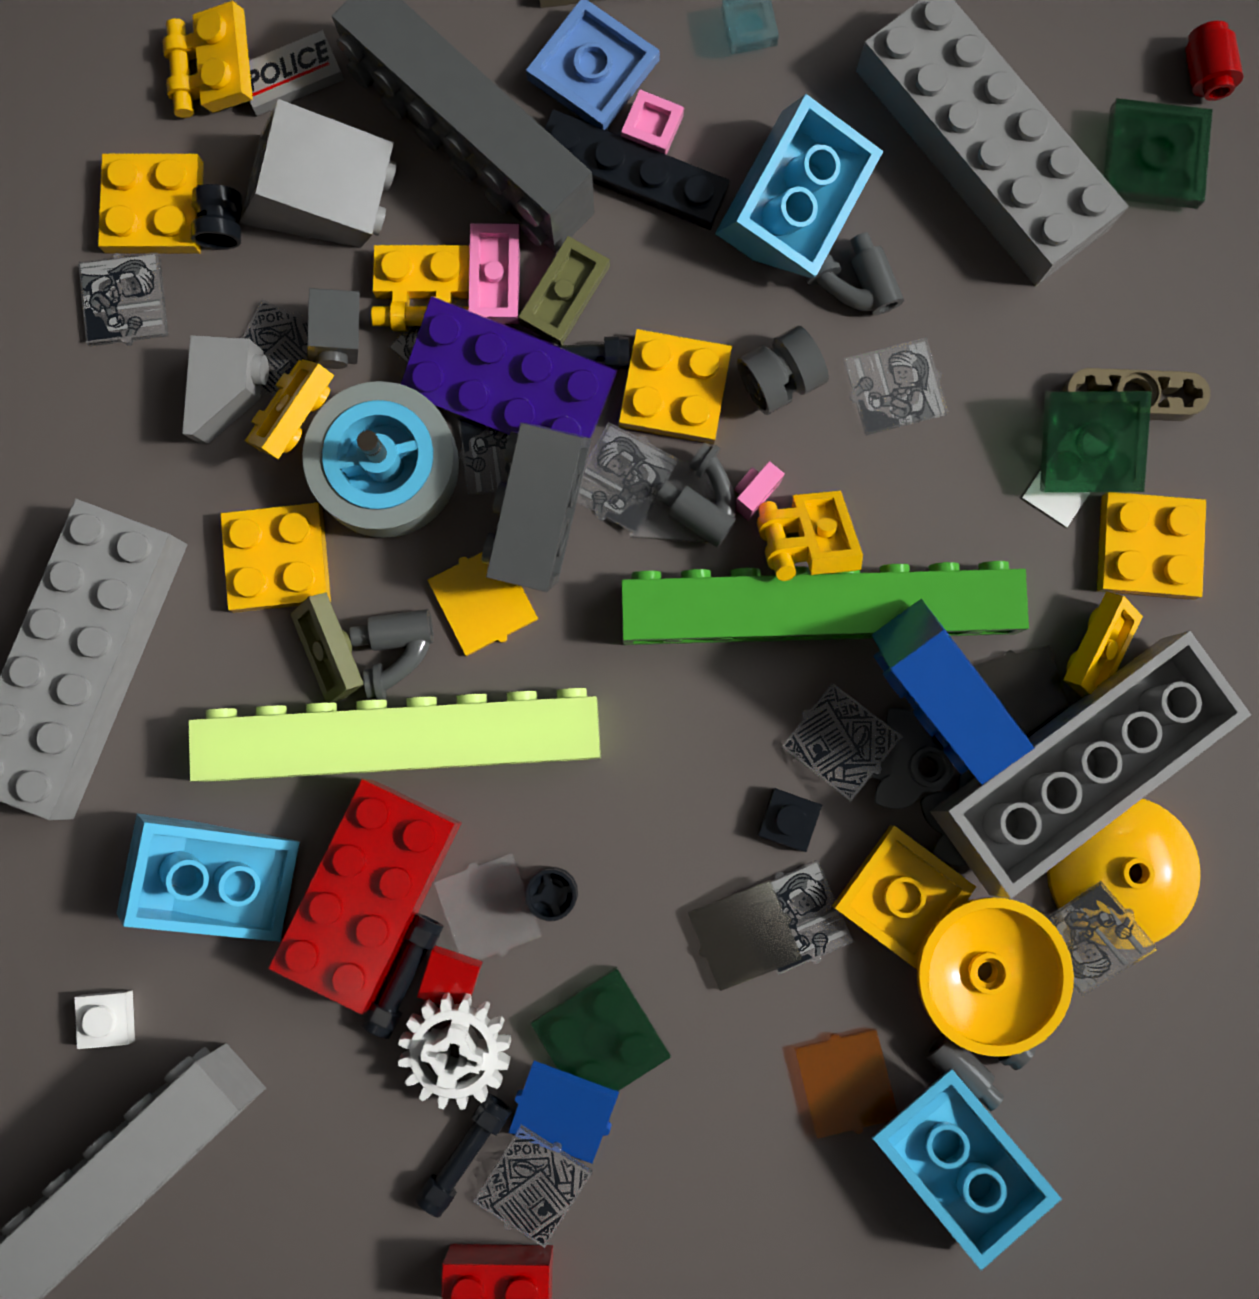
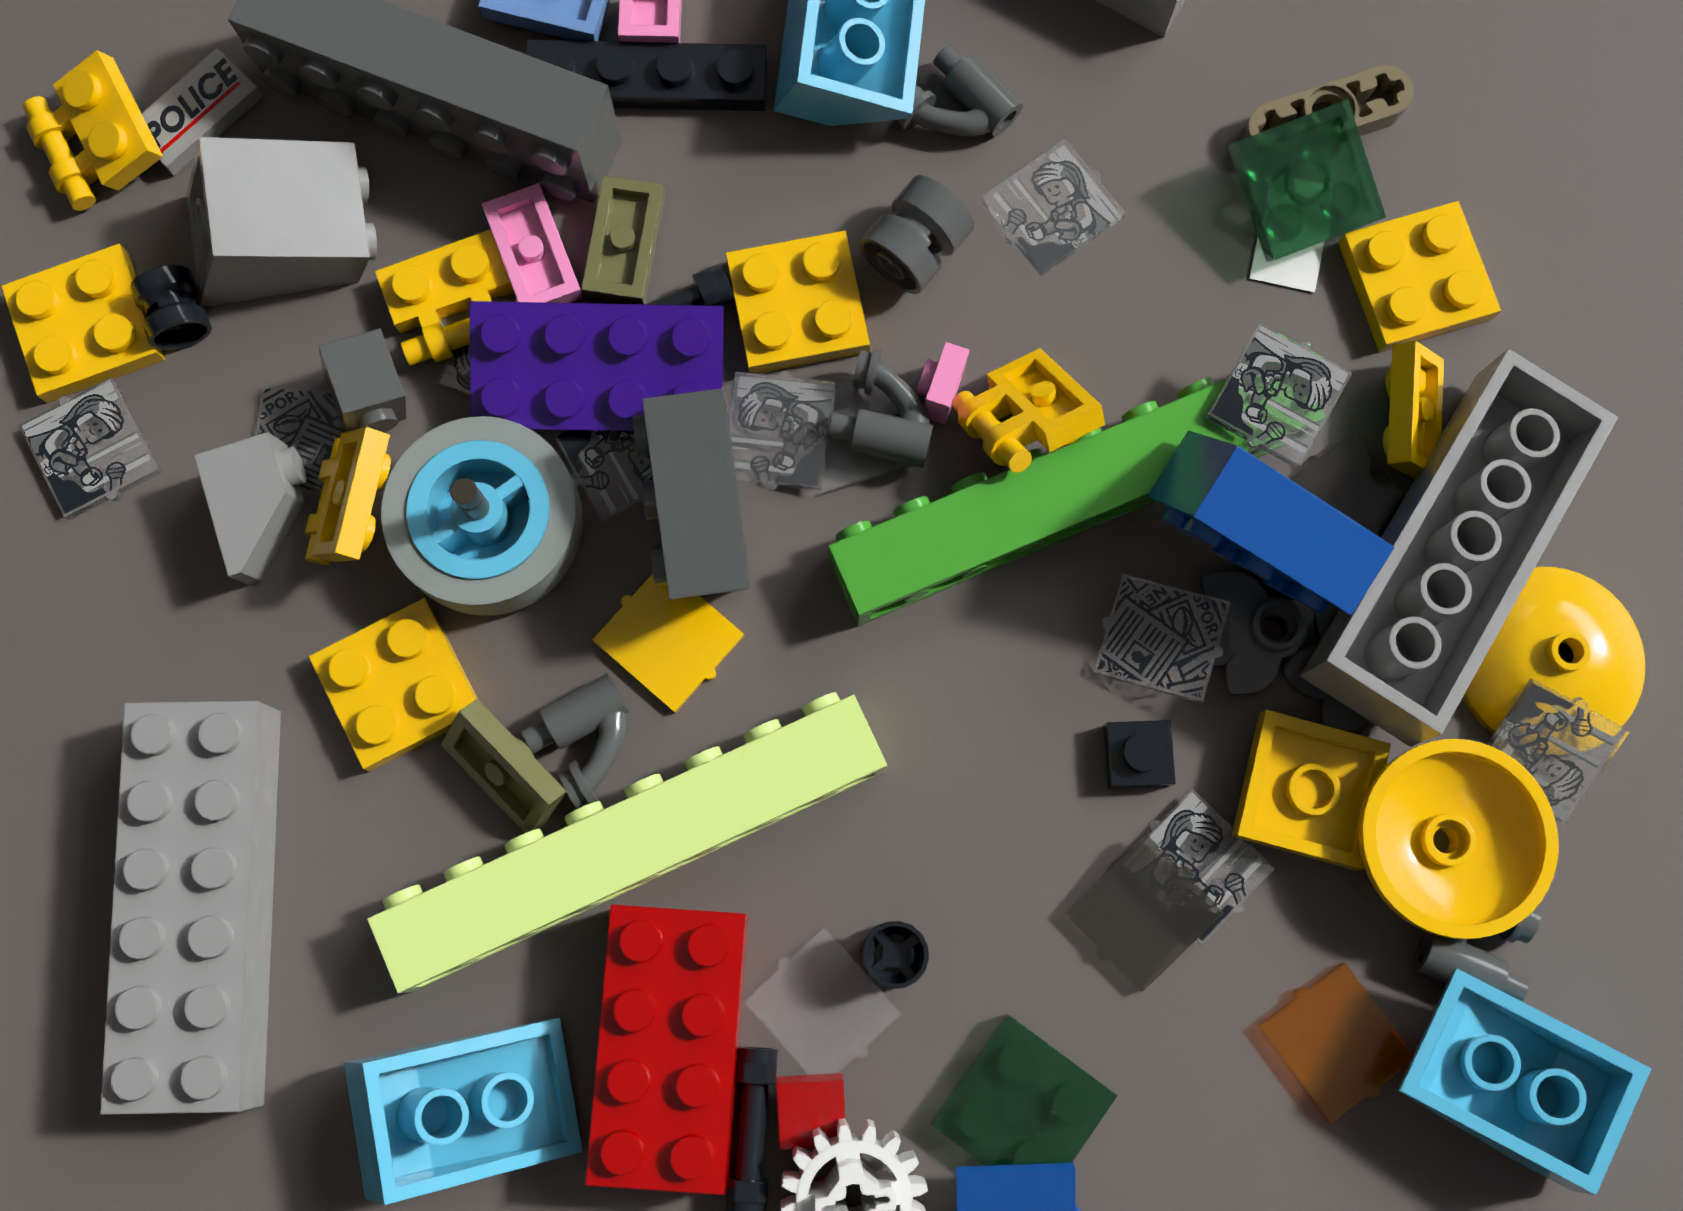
camera: 25 degrees left, 5 degrees down
none -> piece [1205,323,1352,469]

